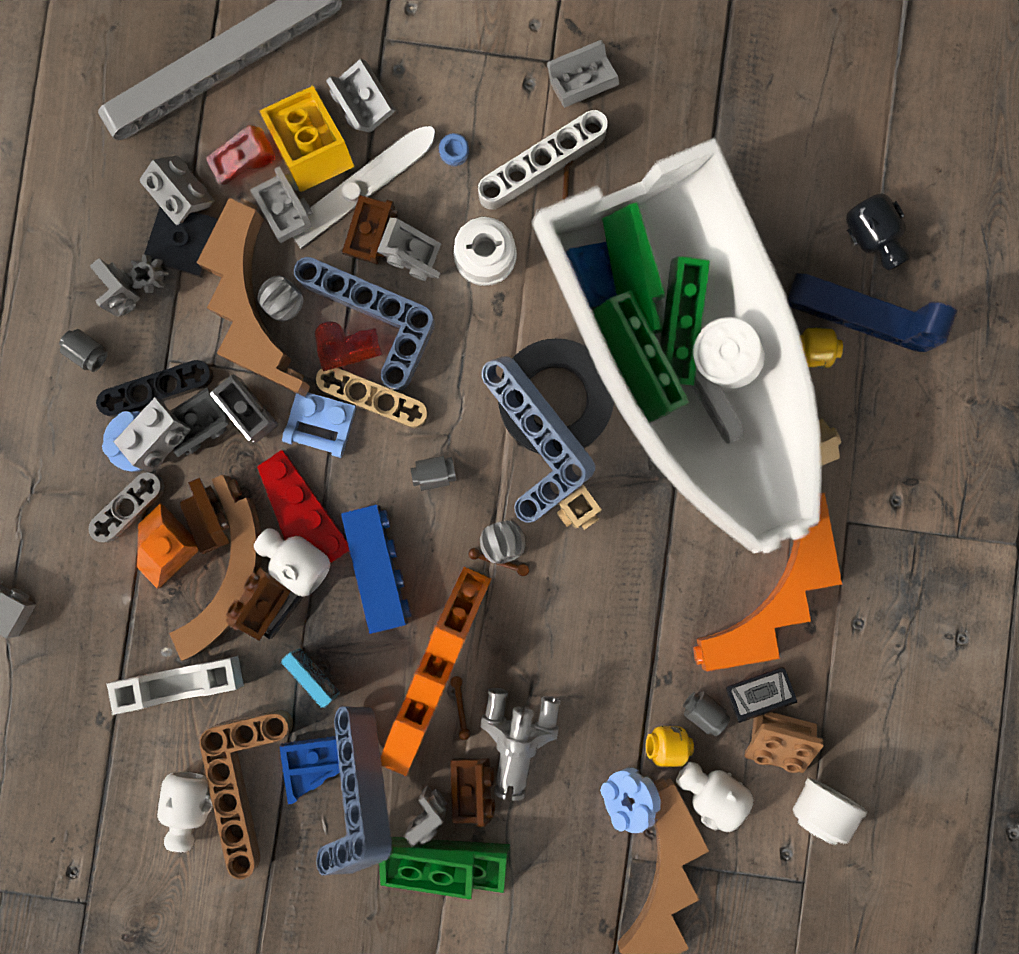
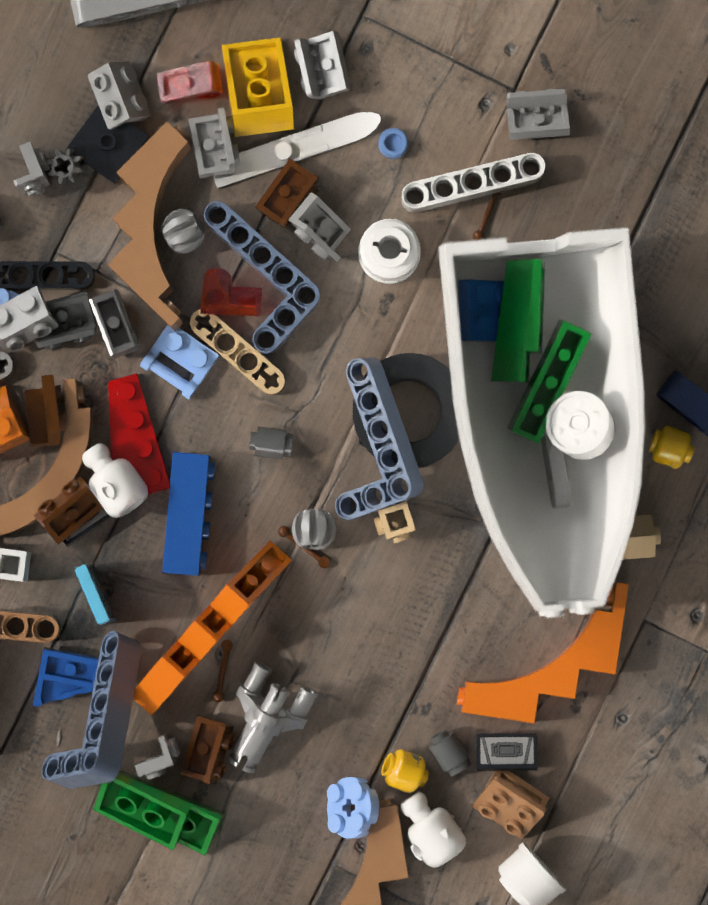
camera: 10 degrees right, 0 degrees up
green brick [591,290,690,424] -> none

